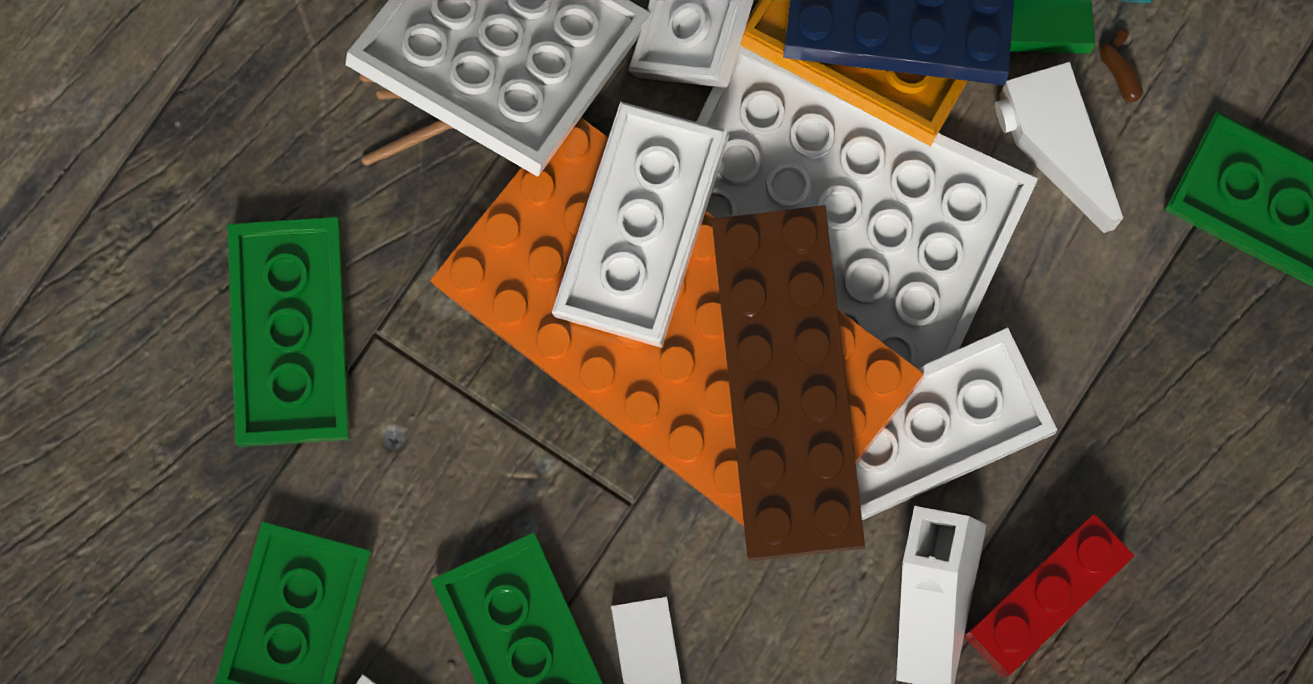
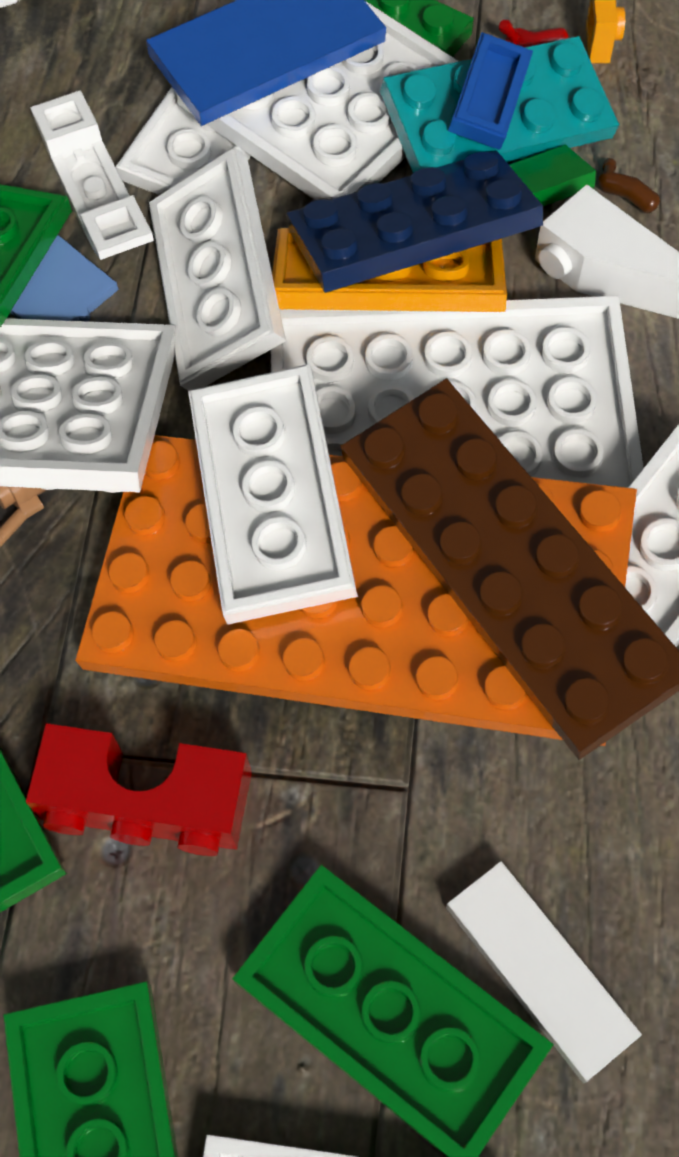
camera: 30 degrees left, 15 degrees down
none -> red arch [26,723,252,856]

